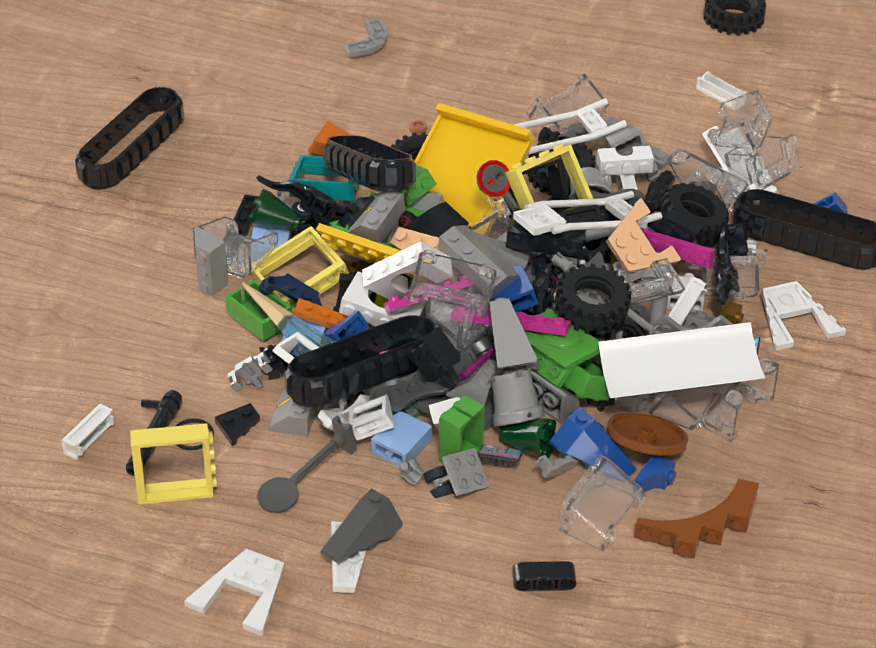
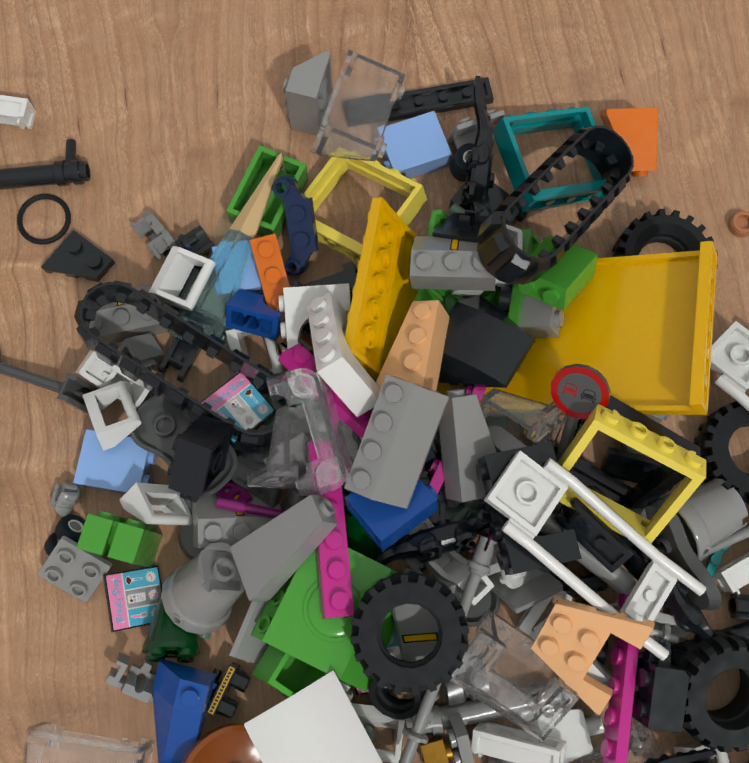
camera: 65 degrees right, 35 degrees up
dark green cone [248,189,302,231] -> none

